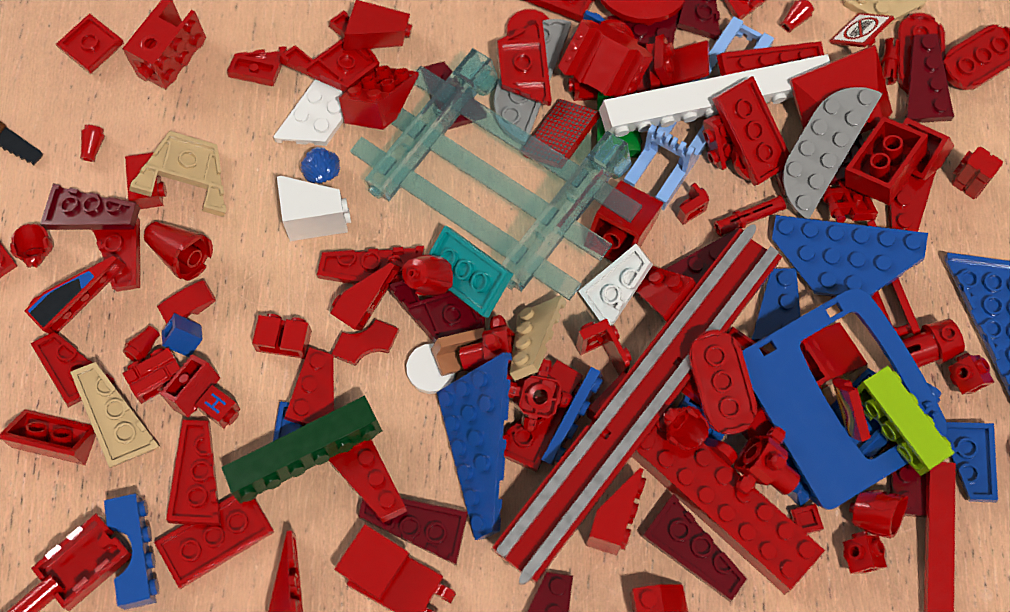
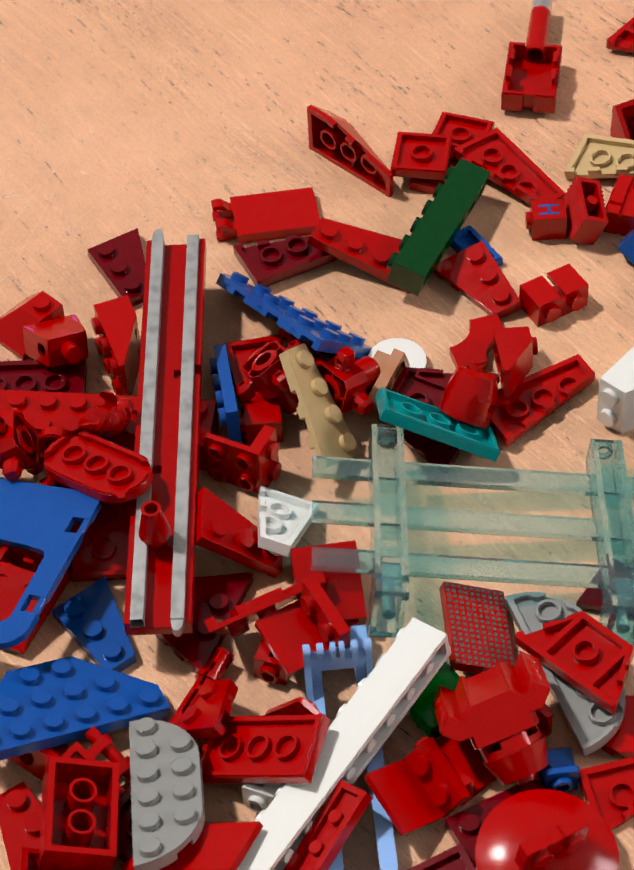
camera: 145 degrees right, 20 degrees down
blue arch [104,493,159,610] -> none
red tile [334,524,410,600] -> none
none -> red torso [22,314,88,367]
none -> red cone [138,501,171,547]
none -> red wing [178,679,238,739]
none -> red wing [204,570,328,638]
none -> red bracket [255,578,351,677]
none -> red plate [391,132,452,180]

